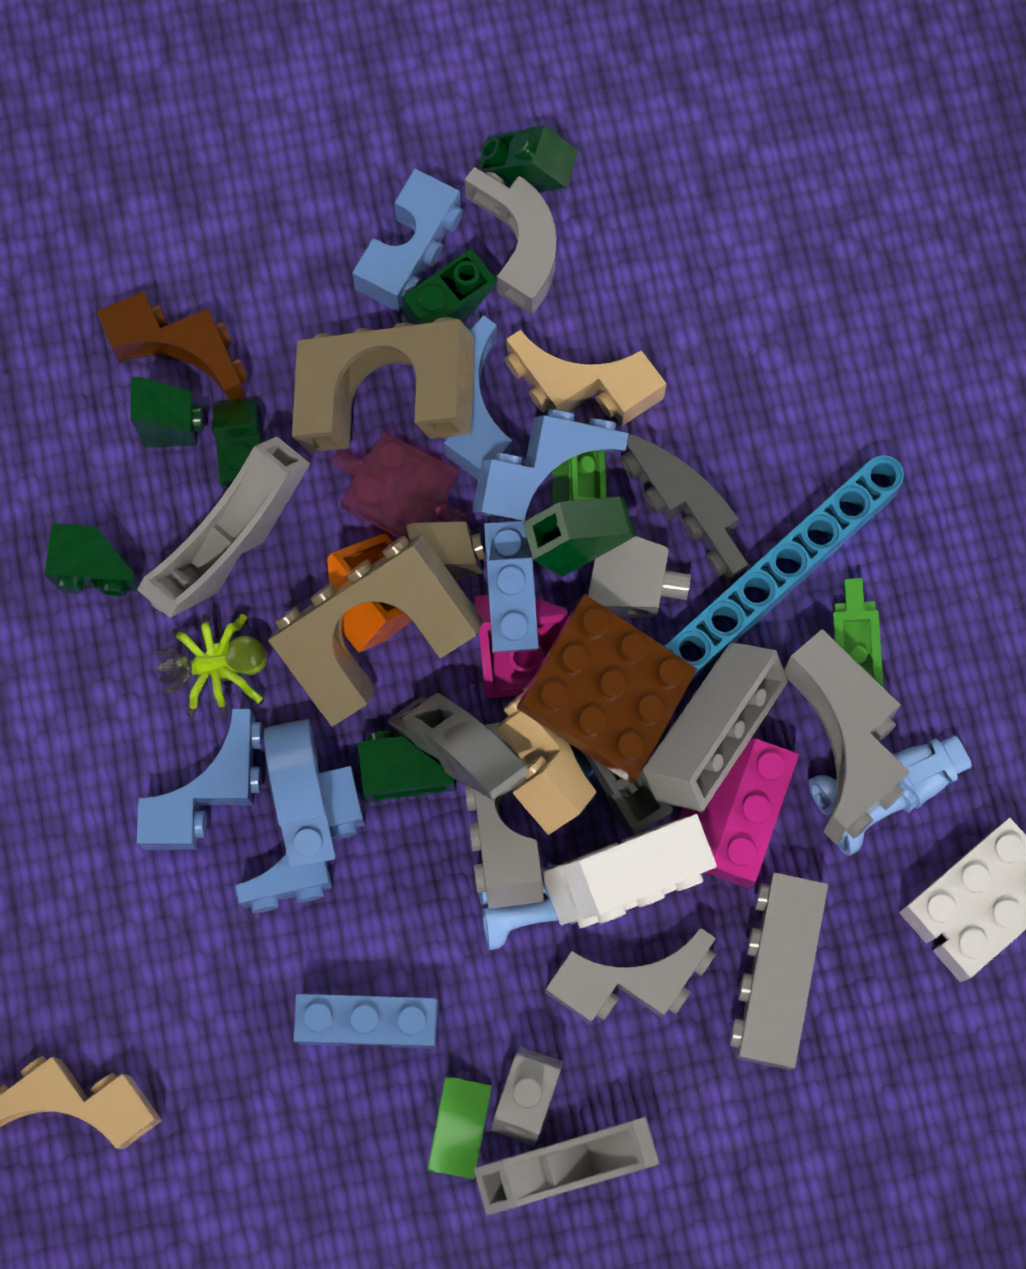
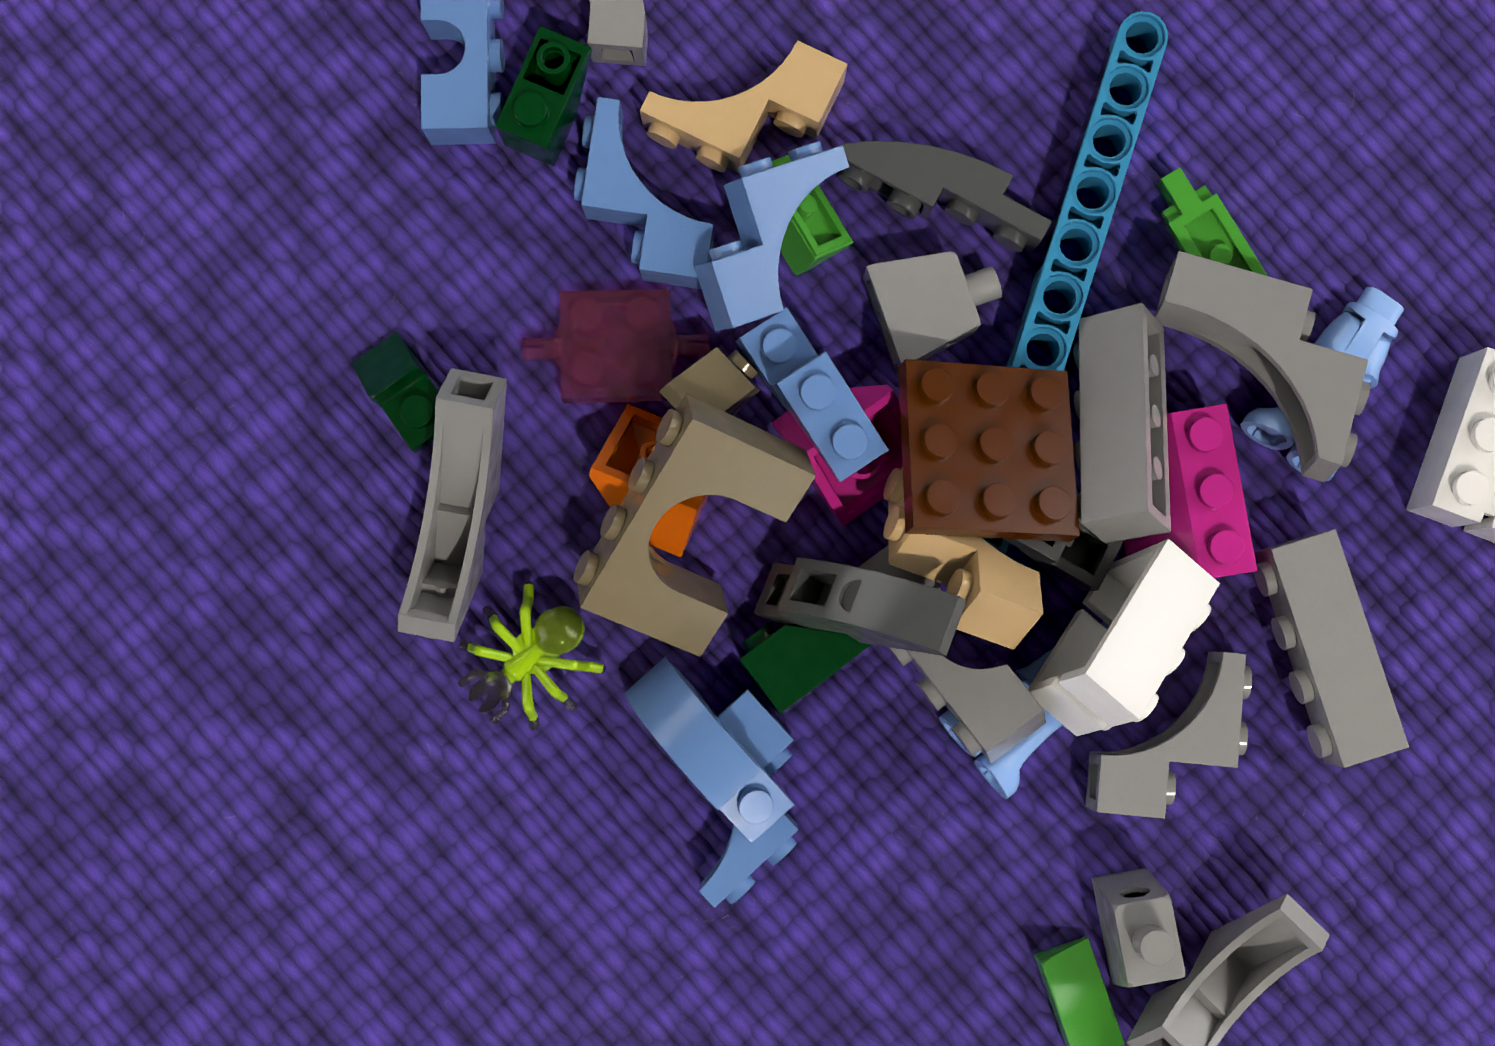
camera: 30 degrees left, 10 degrees up
dark green slope [44,523,140,597] -> none
reddish brown arch [96,292,248,402] -> none
dark green slope [130,377,204,447] -> none
medium blue arch [137,709,263,850] -> none
dark tan arch [292,317,475,453] -> none
medium blue arch [294,994,438,1049] -> none
dark green slope [523,497,635,577] -> none

